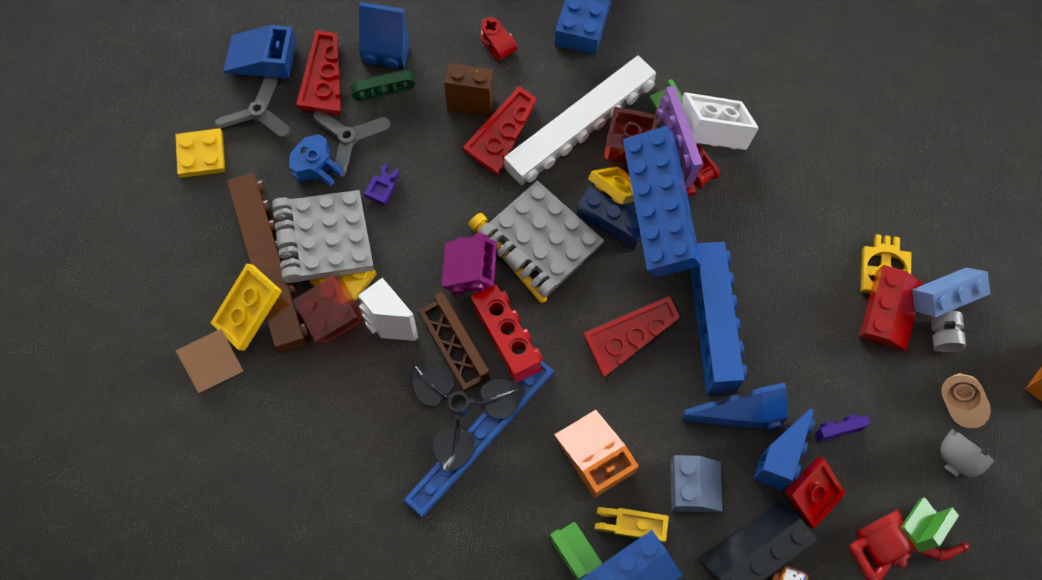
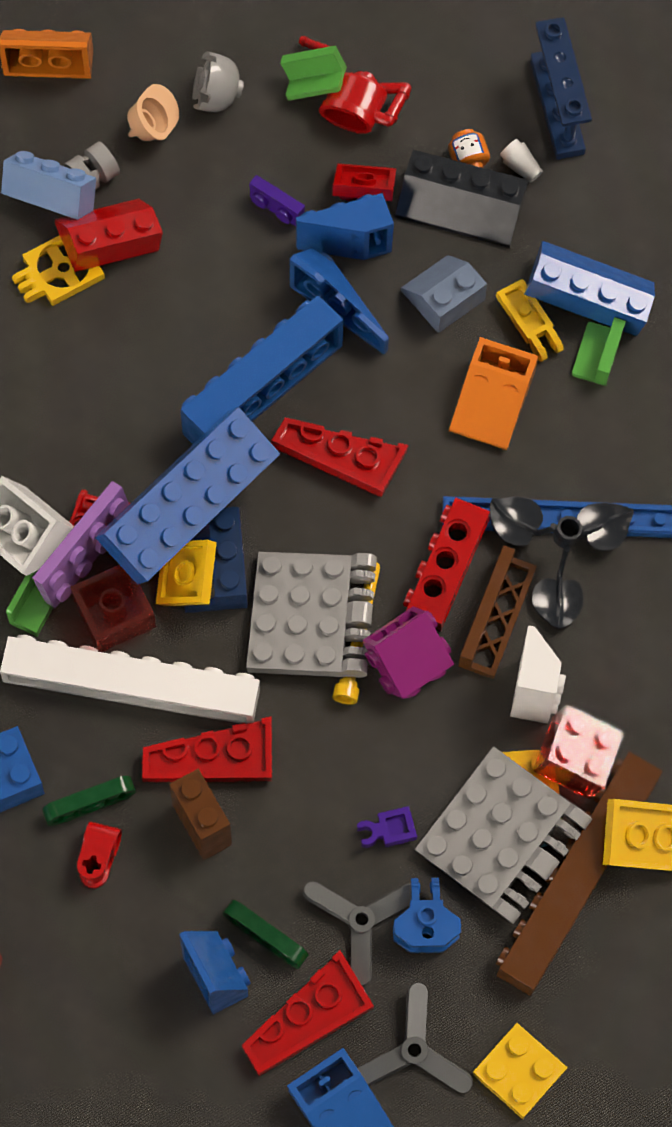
camera: 130 degrees left, 0 degrees up
none -> dark green beam [42,776,136,826]

